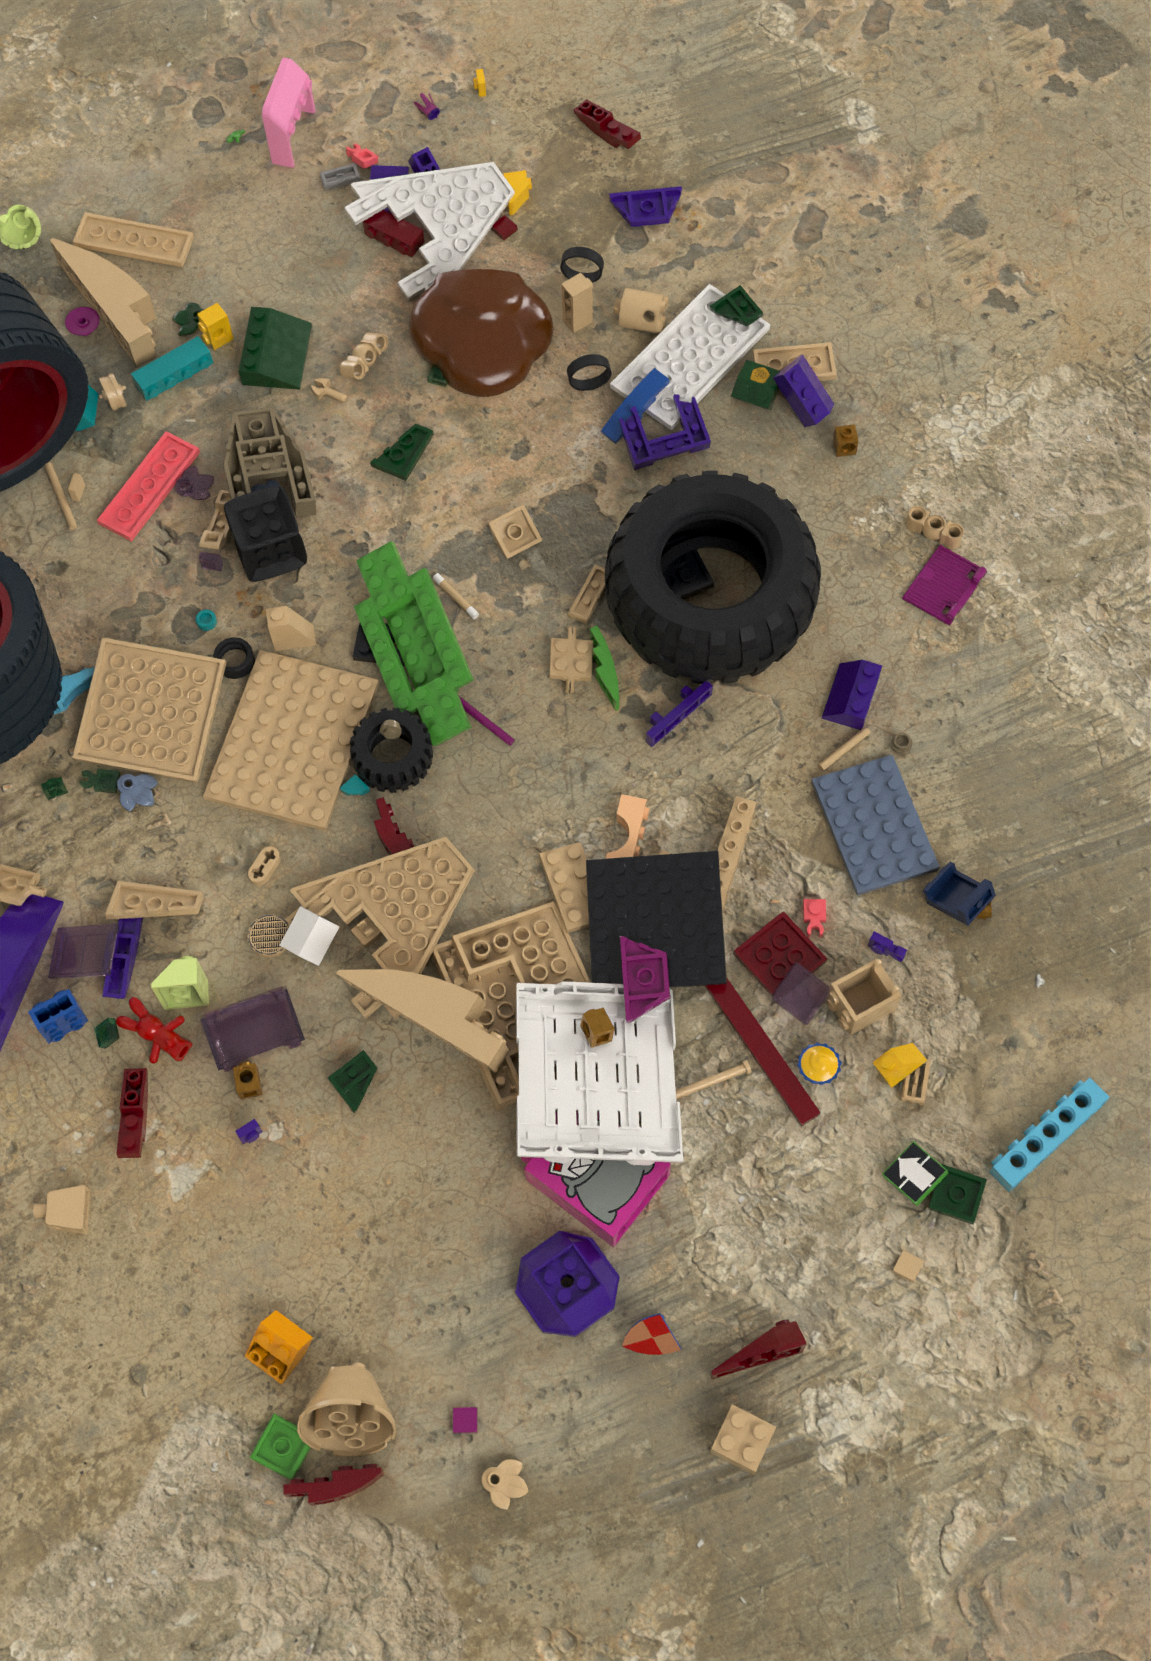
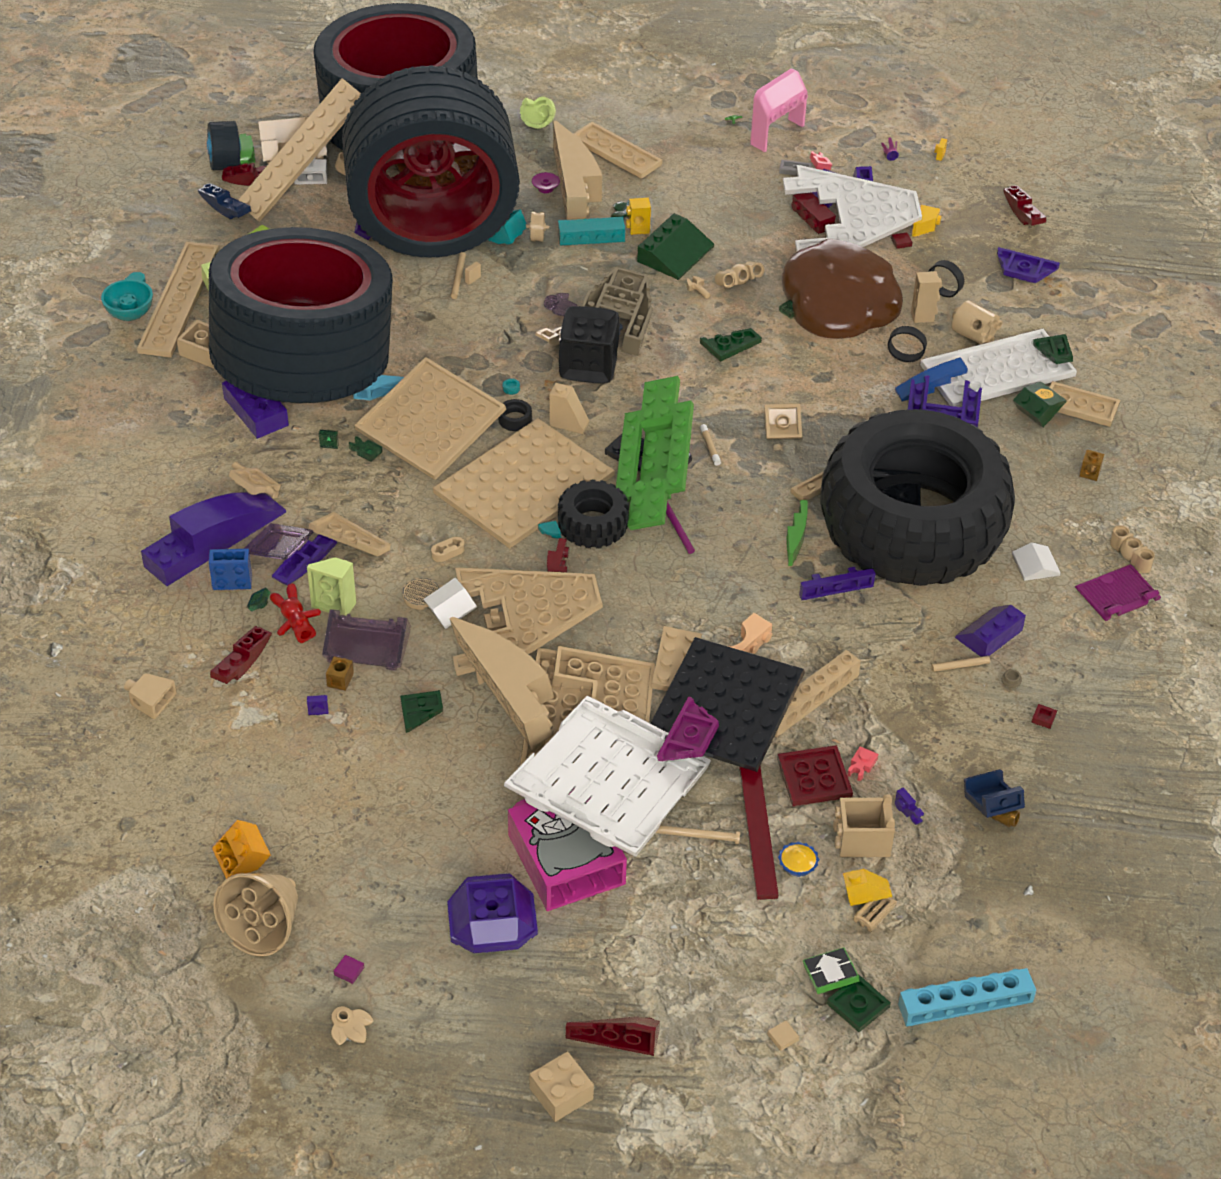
camera: 25 degrees right, 20 degrees down
coral plate [97,431,200,542] -> none
sand blue plate [117,774,158,812] -> none
tile [198,552,223,571] -> none
bright green tile [250,1414,311,1480] -> none
dark red slope [283,1464,384,1506] -> none
dark tan plate [380,720,402,739] -> none
tan plate [549,627,593,694] -> none
pearl gold brick [580,1007,615,1048] -> none
shield [622,1313,682,1355] -> none
tile [770,962,830,1025] -> none
dark purple slope [773,354,834,427] -> none
sand blue plate [811,755,940,896] -> none
none -> white slope [1012,542,1060,581]
none -> dark red plate [1031,704,1058,729]

